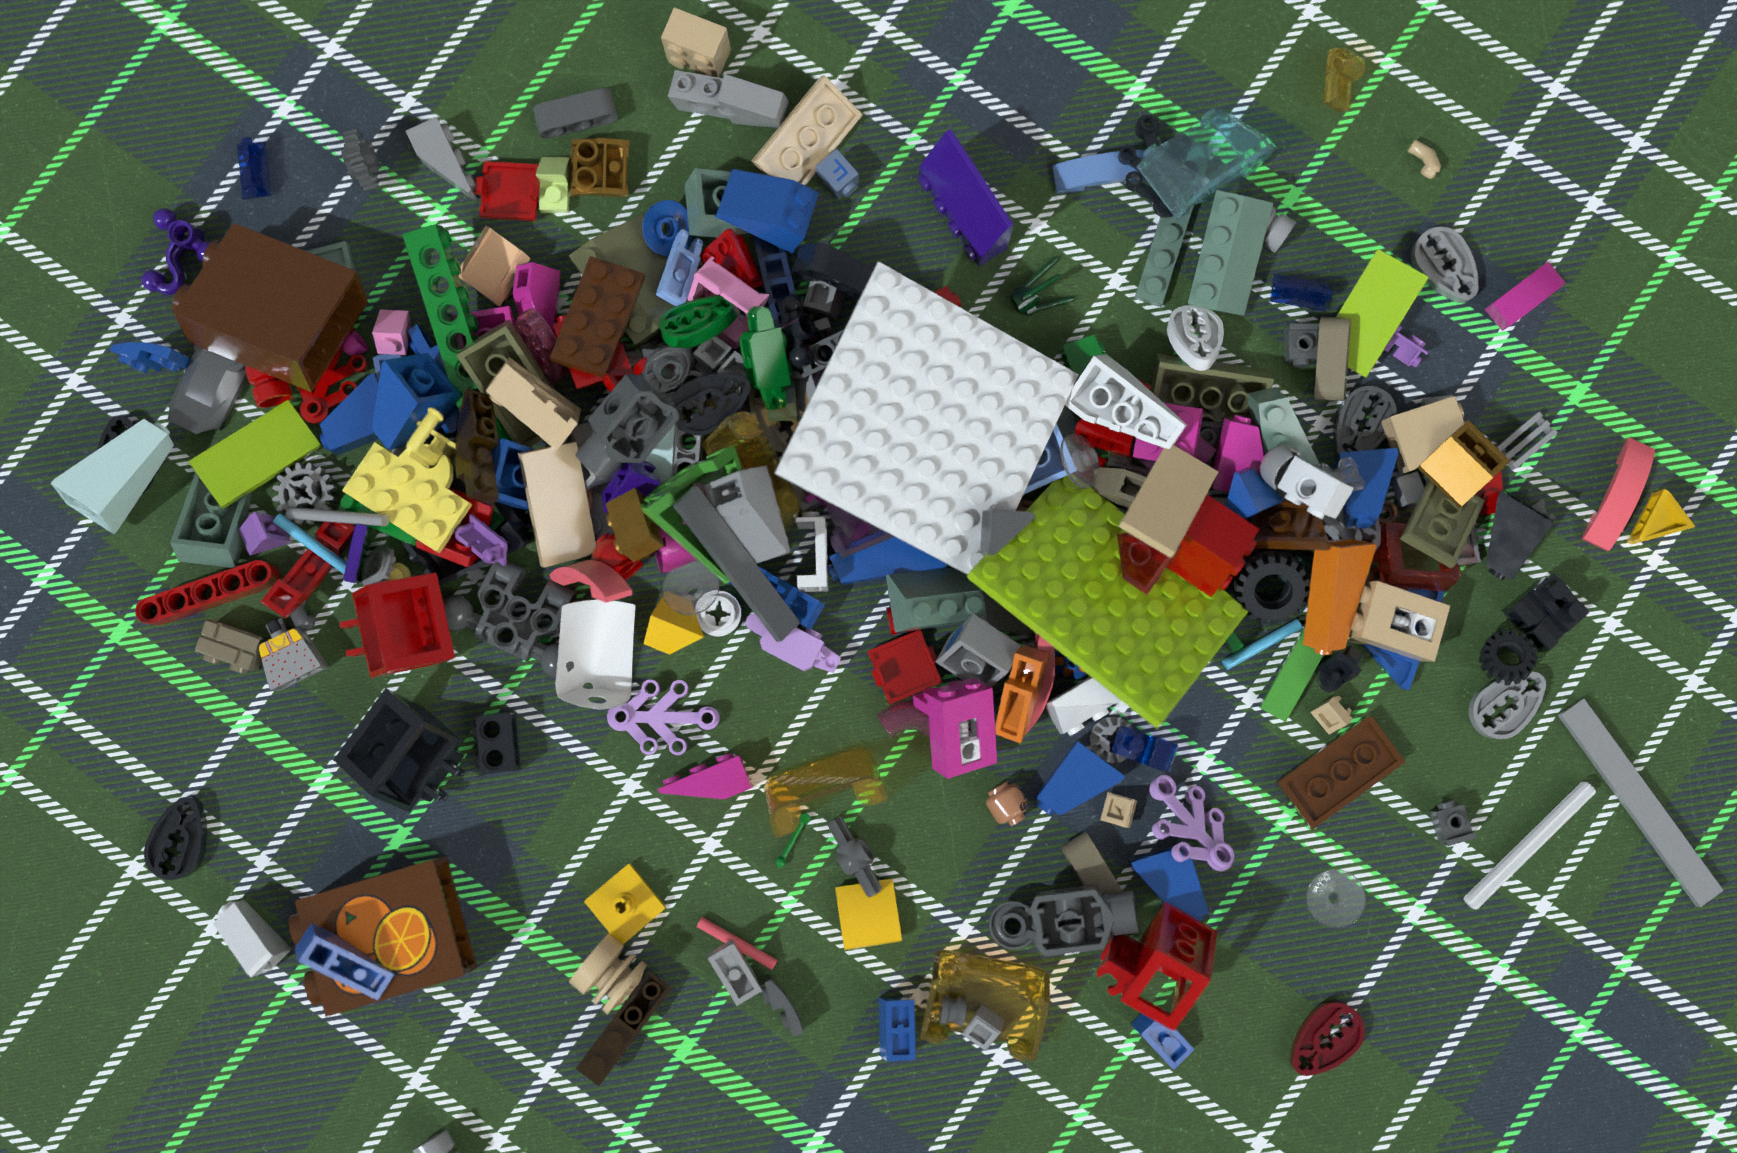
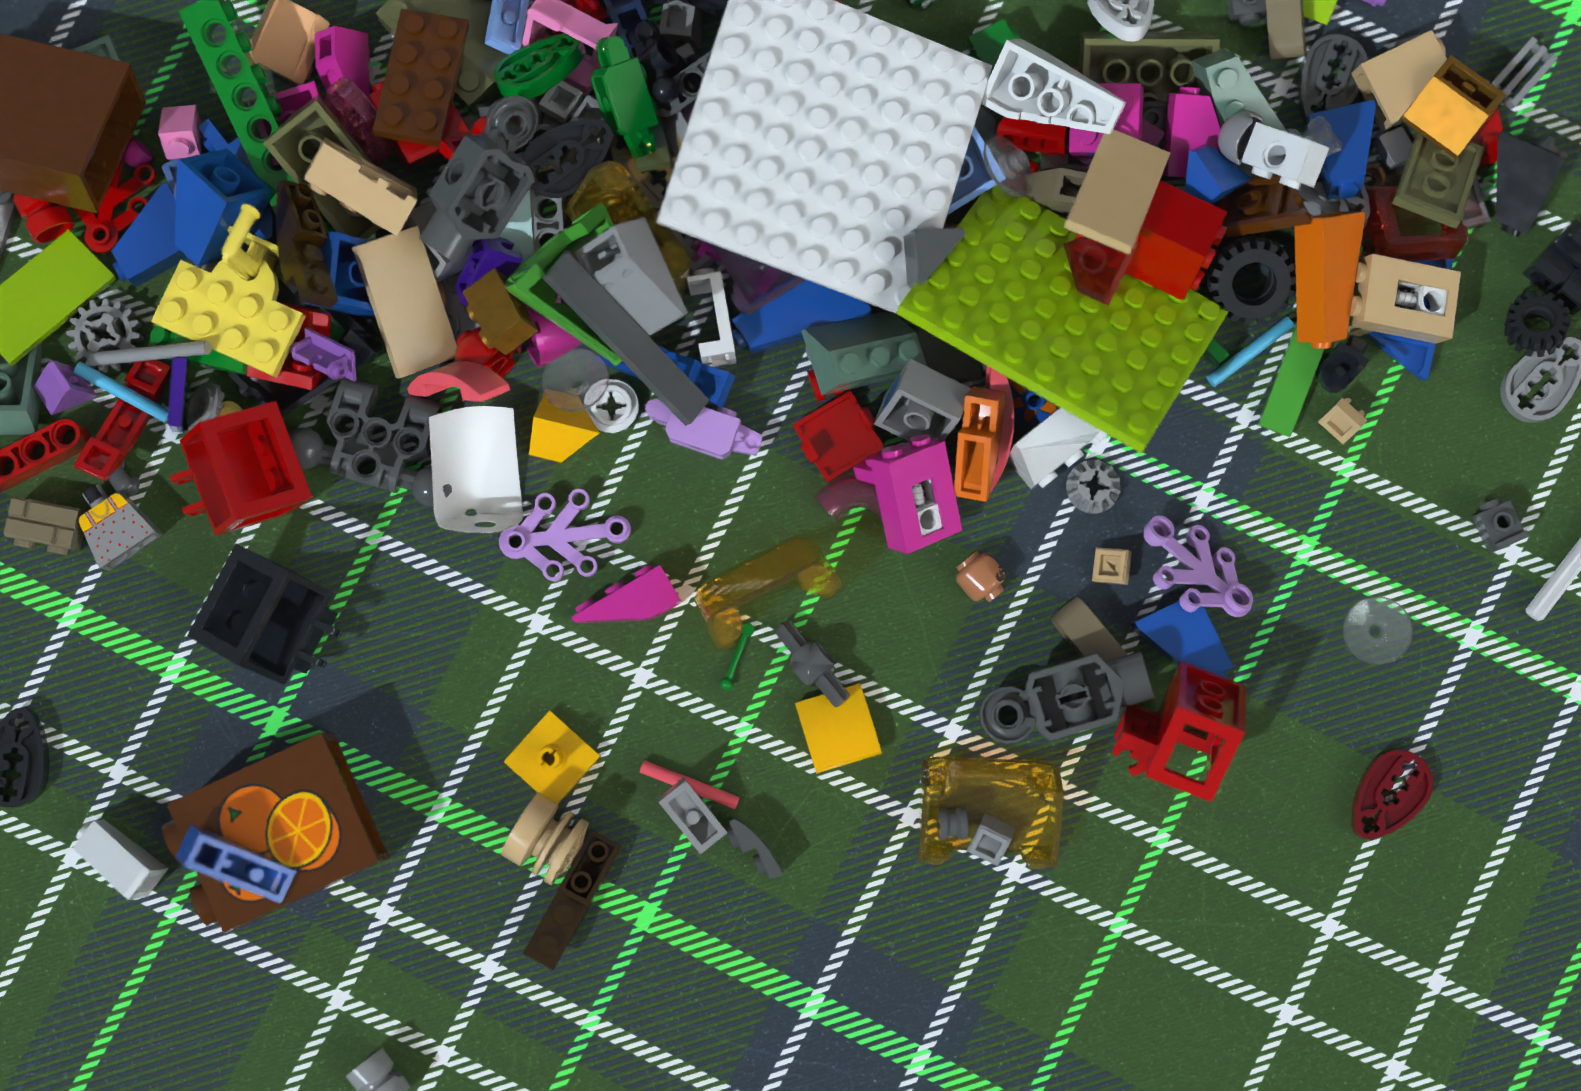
camera: 10 degrees left, 0 degrees up
black brick [472,713,521,775] -> none
blue hinge [879,996,916,1062] -> none
blue slope [1035,742,1125,816] -> none
clear blue plate [1111,725,1179,773] -> none
plate [1130,1013,1195,1070] -> none
reddish brown plate [1276,715,1405,830] -> none

